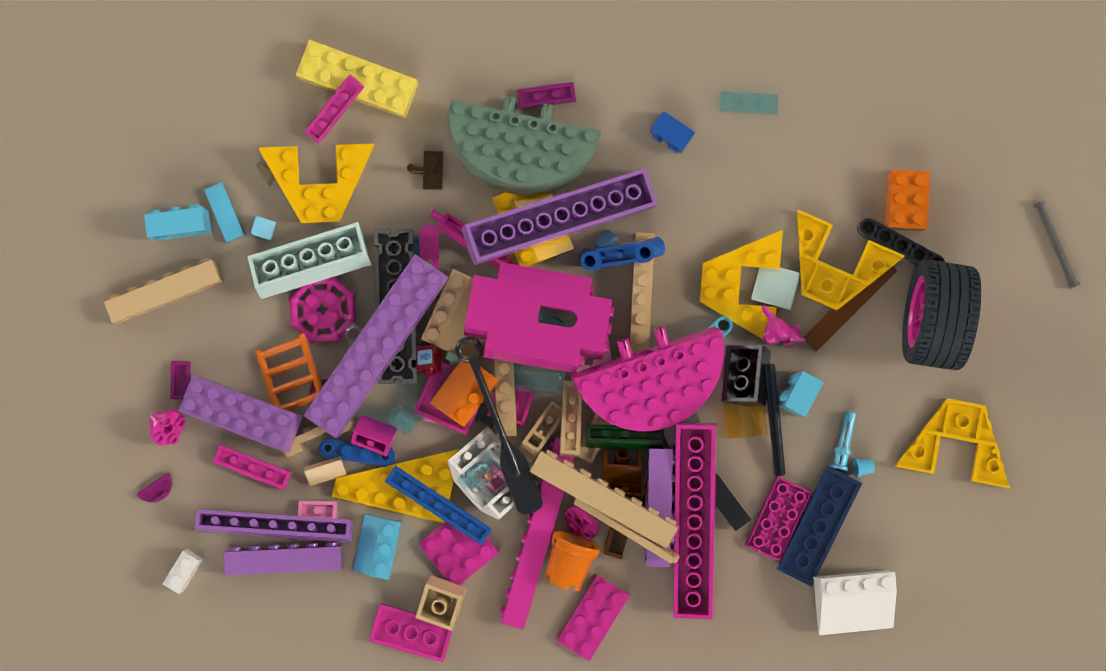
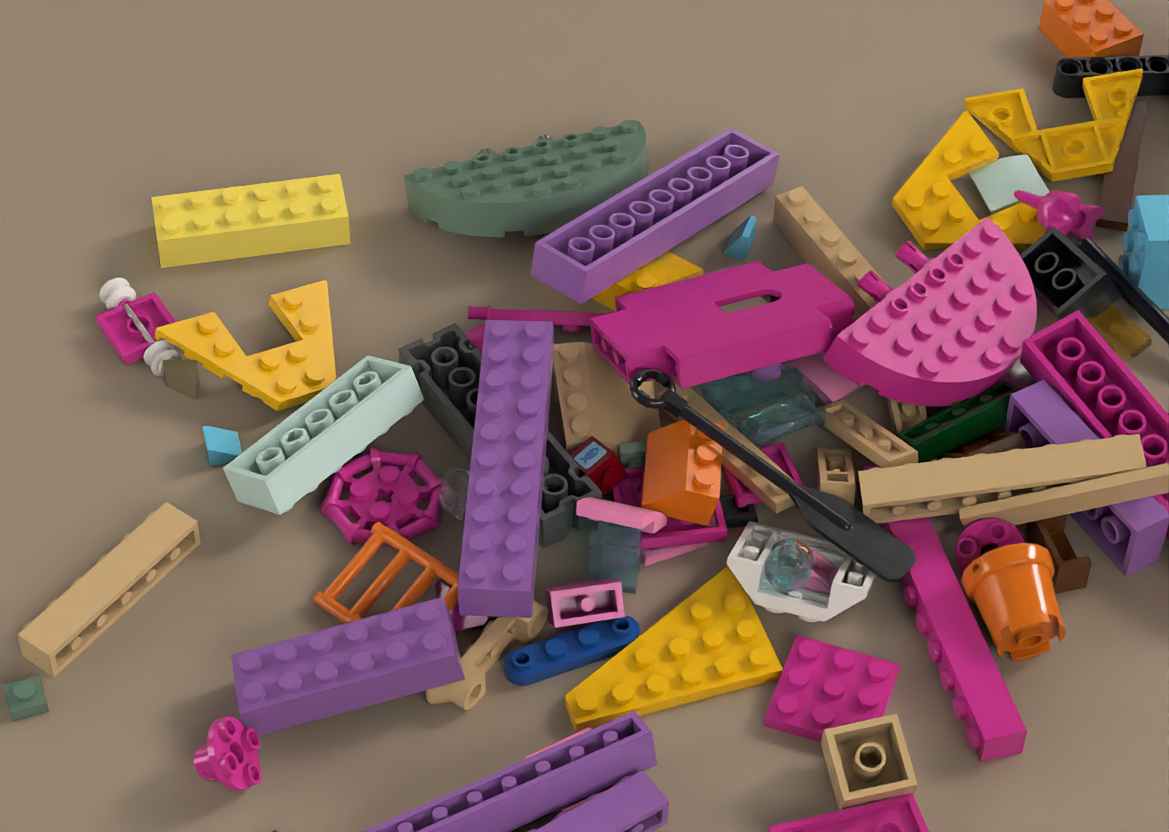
camera: 30 degrees left, 40 degrees down
medium azure brick [144,204,212,241] -> none
magenta tile [170,361,191,399] -> none
medium azure tile [204,182,245,243] -> none
dark pink plate [213,444,292,490] -> none
dark pink tile [304,74,365,144] -> none
tan tile [304,456,347,486] -> none
medium azure slope [353,514,402,580] -> none
blue tile [385,465,492,545] -> none
dark brown plate [407,151,443,190] -> none
magenta tile [517,82,576,110] -> none
dark pink plate [557,575,630,661] -> none
blue plate [579,237,665,270] -> none
blue brick [650,111,695,153] -> none
clear light blue tile [720,91,778,114] -> none
none -> sand green plate [3,675,49,721]
none -> dark pink plate [96,278,181,376]
none -> bright pink slope [576,497,667,534]

